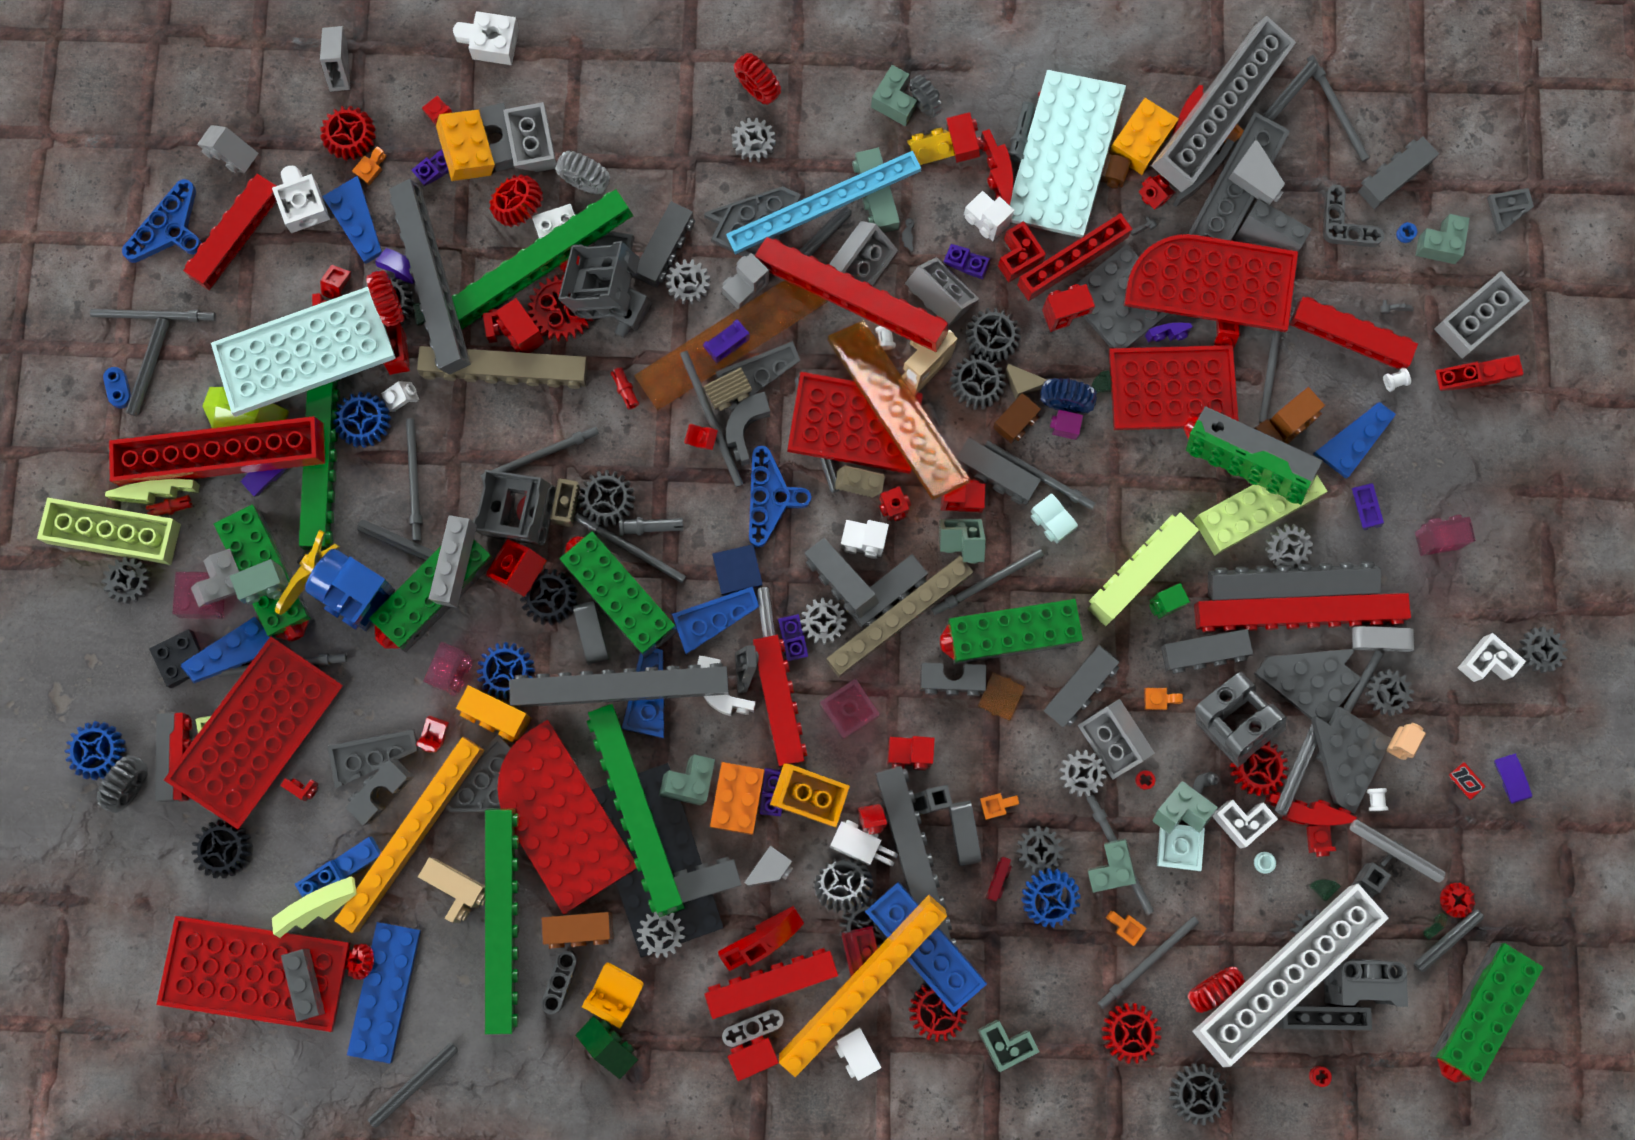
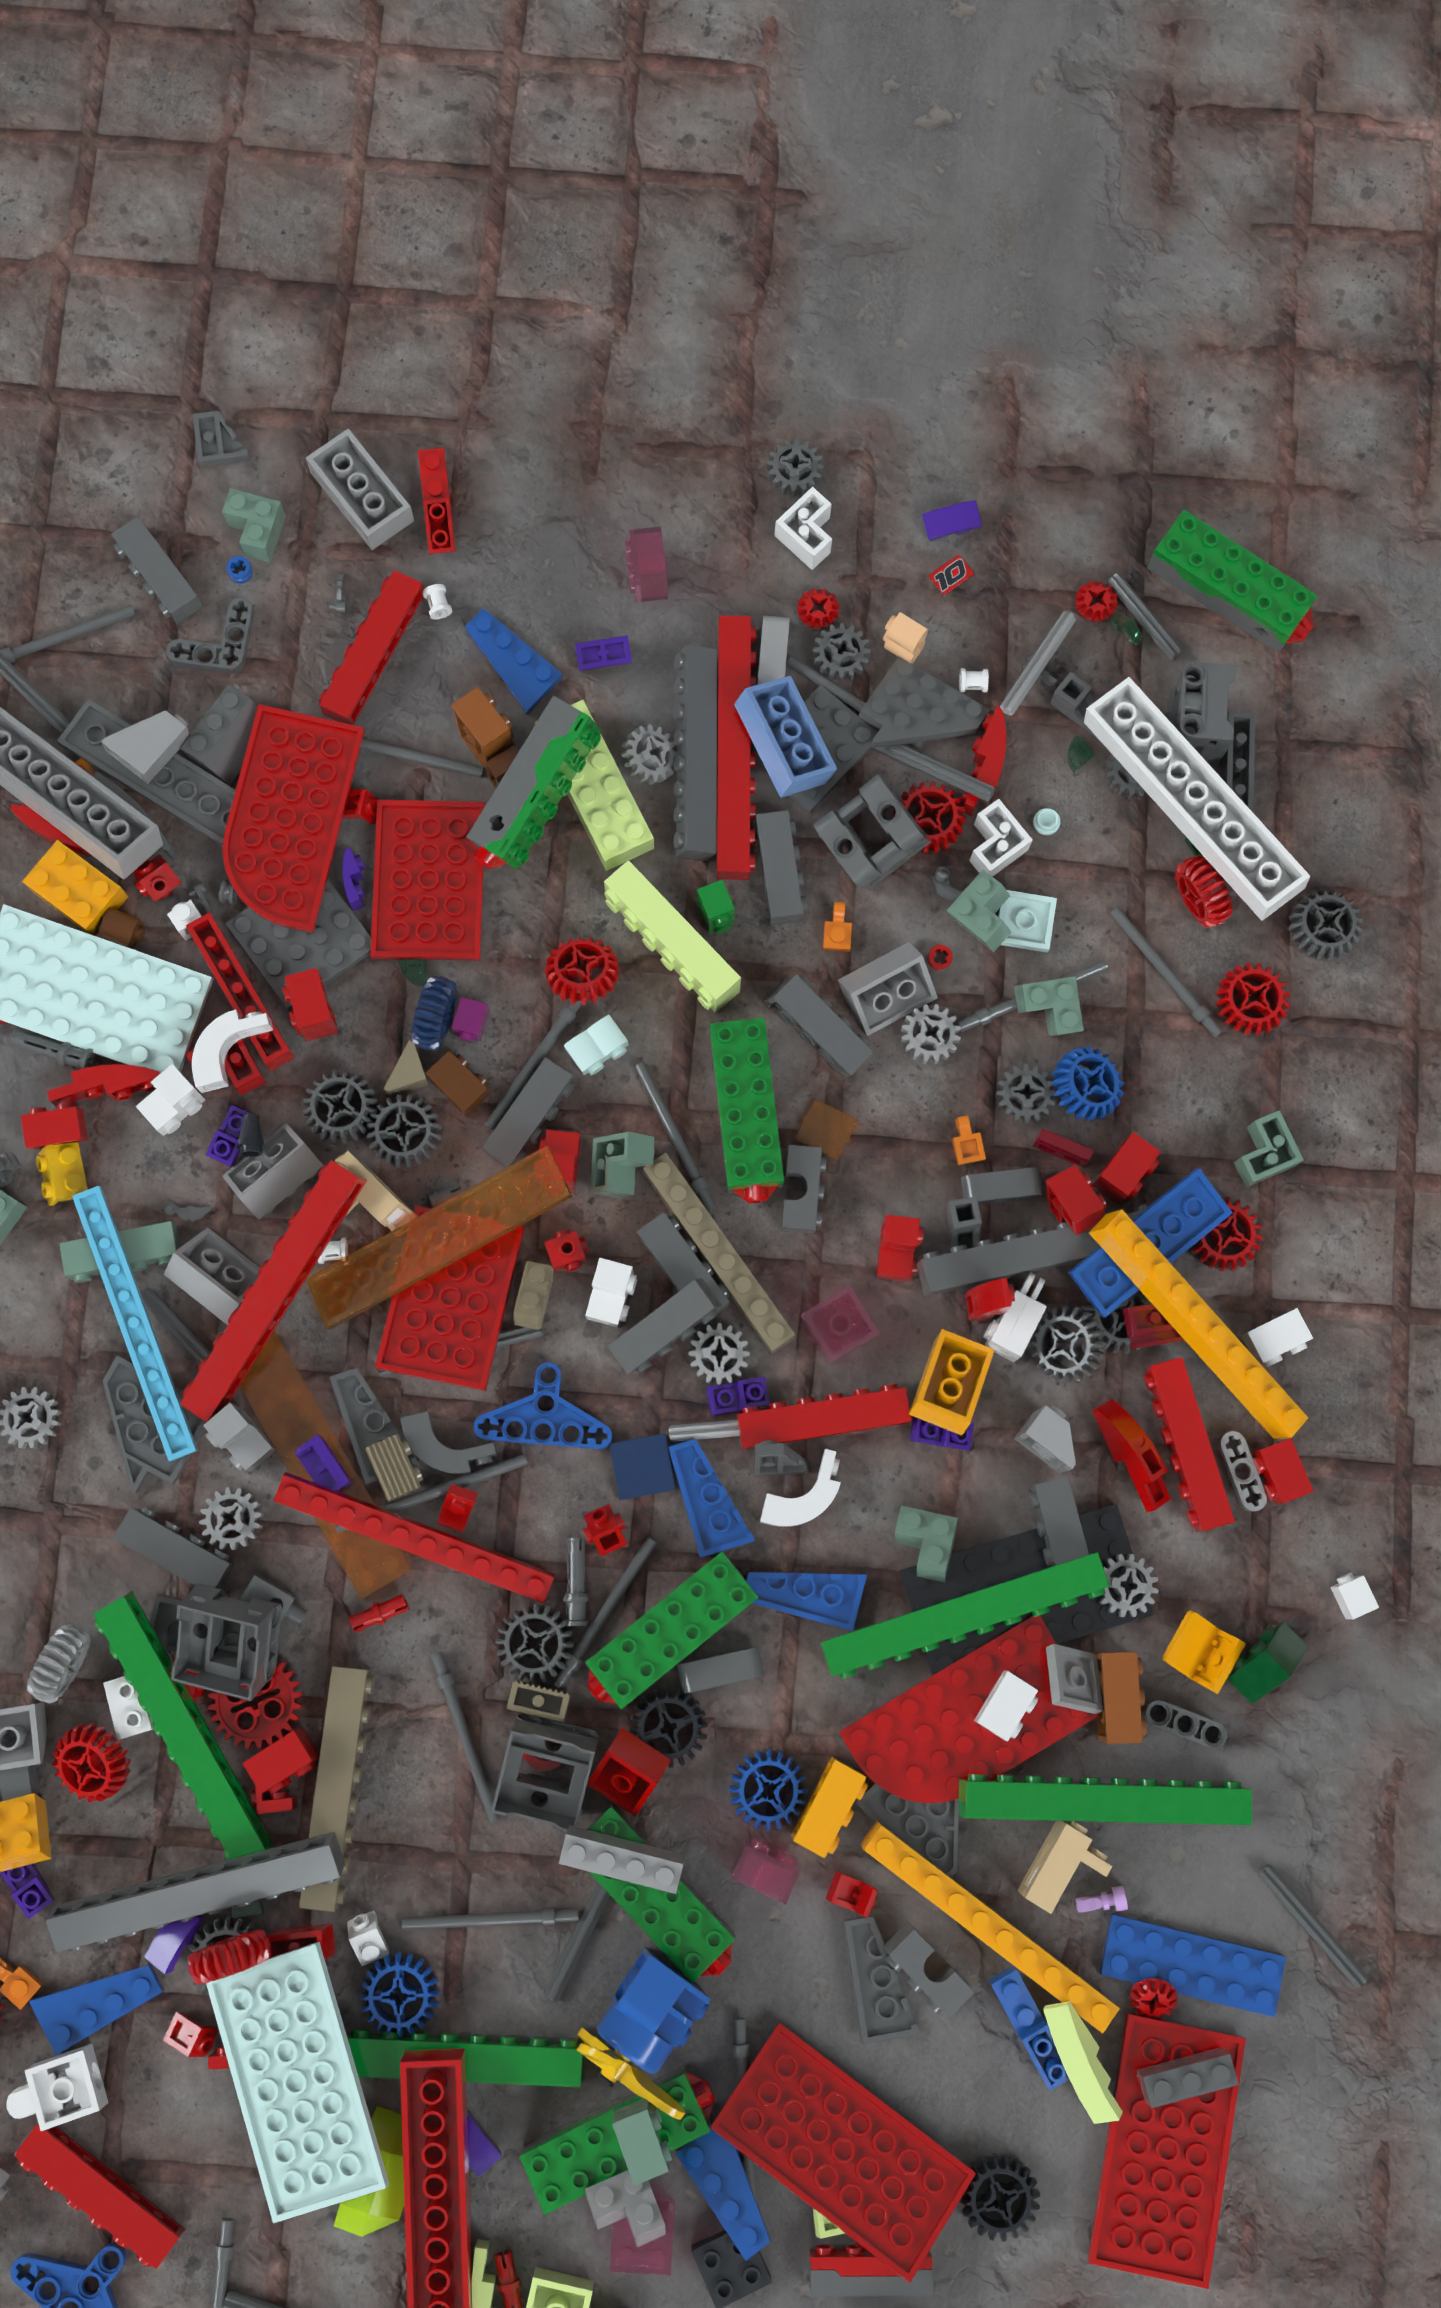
camera: 85 degrees left, 0 degrees up
red bracket [280,778,319,801] -> none
dark grey brick [509,663,729,708] -> none
orange brick [710,762,765,835] -> none
orange plate [1105,911,1147,946] -> none
red bracket [1306,826,1336,857] -> none
red bush [1309,1066,1332,1087] -> none
none -> white brick [167,900,202,941]
none -> white arch [192,1009,273,1093]
none -> dark grey bush [219,879,238,906]
none -> black cone [237,1114,265,1157]
none -> red plate [273,1472,555,1603]
none -> red gear [545,935,619,1007]
none -> red brick [583,1504,627,1556]
none -> medium blue brick [734,676,837,798]
none -> red gear [797,587,839,629]
none -> white brick [974,1670,1038,1742]
none -> red brick [1046,1165,1107,1236]
none -> light grey plate [1046,1644,1103,1714]
none -> lavender piece [1075,1885,1128,1912]
none -> red brick [1092,1132,1161,1205]
none -> white brick [1330,1573,1379,1619]

